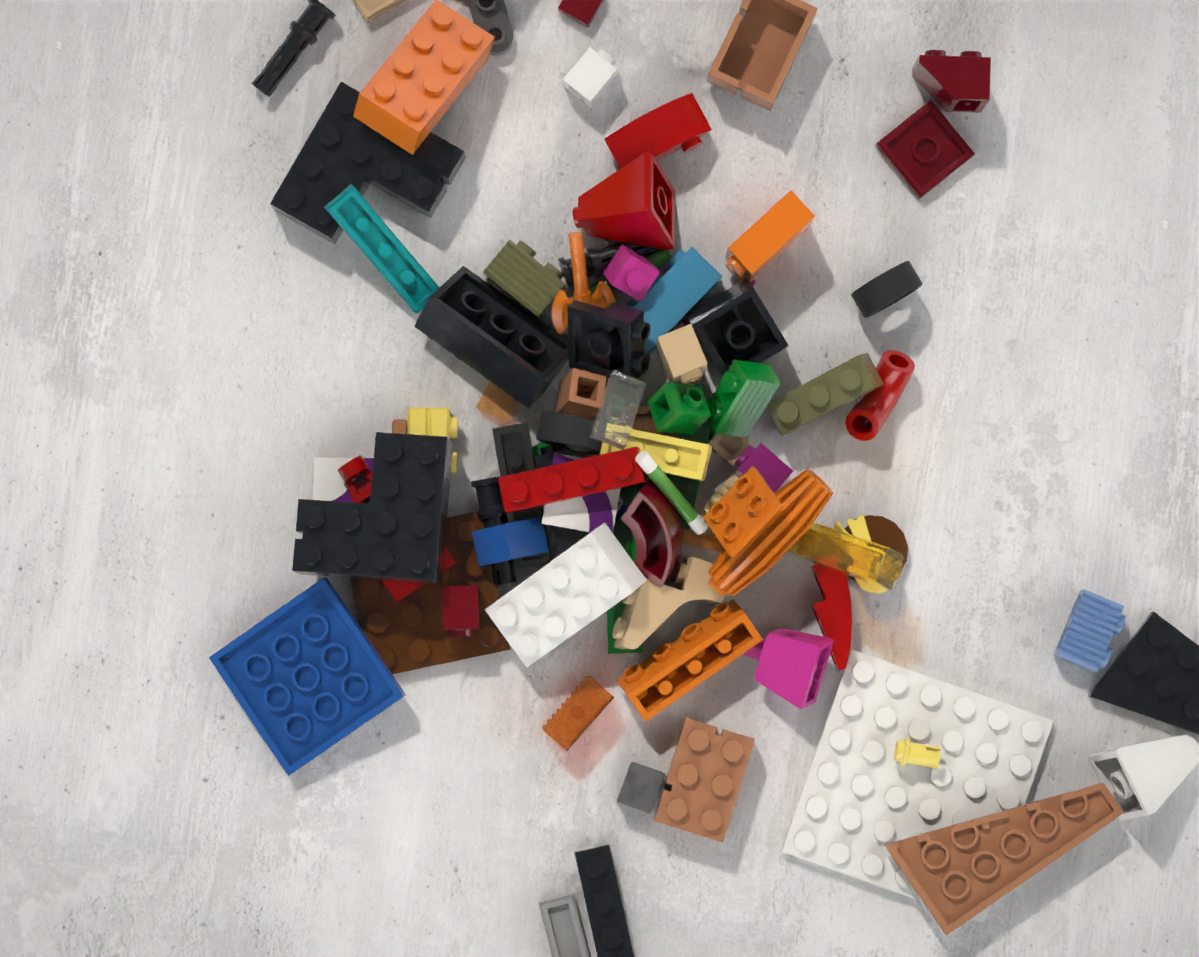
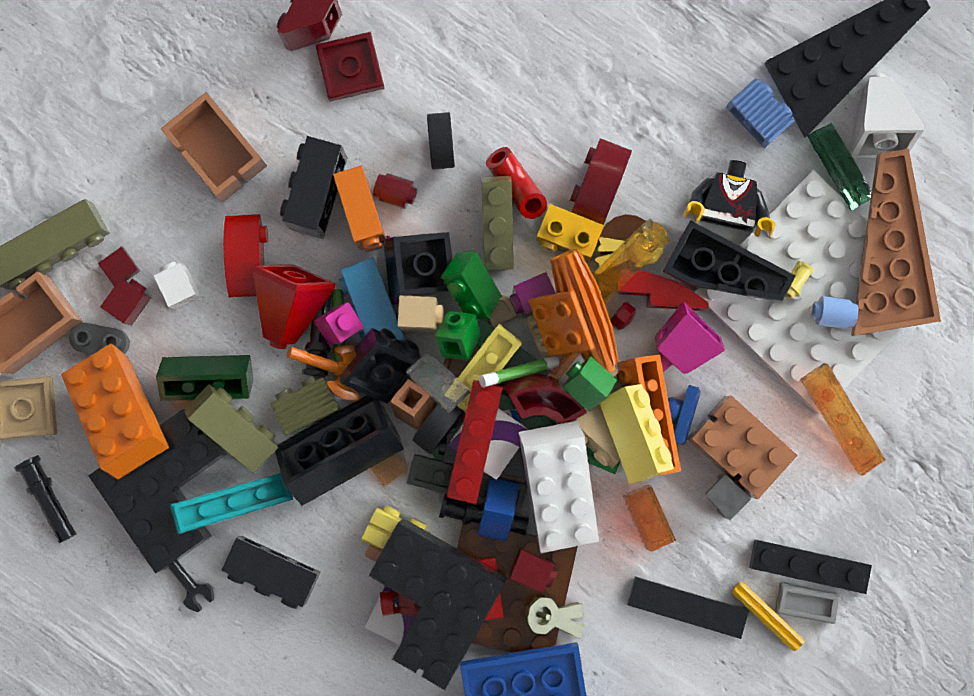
camera: 65 degrees left, 0 degrees up
none -> dark red brick [100,278,152,326]
none -> dark green brick [156,355,253,401]
none -> black bar [168,560,214,612]
none -> olive brick [184,384,278,474]
none -> black brick [221,536,321,609]
none -> black brick [280,136,348,239]
none -> dark red brick [373,173,418,209]
none -> piece [524,597,585,638]
none -> yellow brick [536,204,604,261]
none -> green brick [562,356,617,412]
none -> dark red brick [569,138,632,225]
none -> light yellow brick [599,384,674,484]
none -> dark red tile [610,302,636,330]
none -> black tile [627,576,749,639]
none -> black wedge [663,220,796,302]
none -> blue tile [668,385,701,446]
none -> torso [683,160,775,238]
none -> yellow axle [731,582,804,651]
none -> clear orange tile [800,363,886,476]
none -> clear green plate [807,123,872,211]
none -> light blue brick [811,296,858,329]

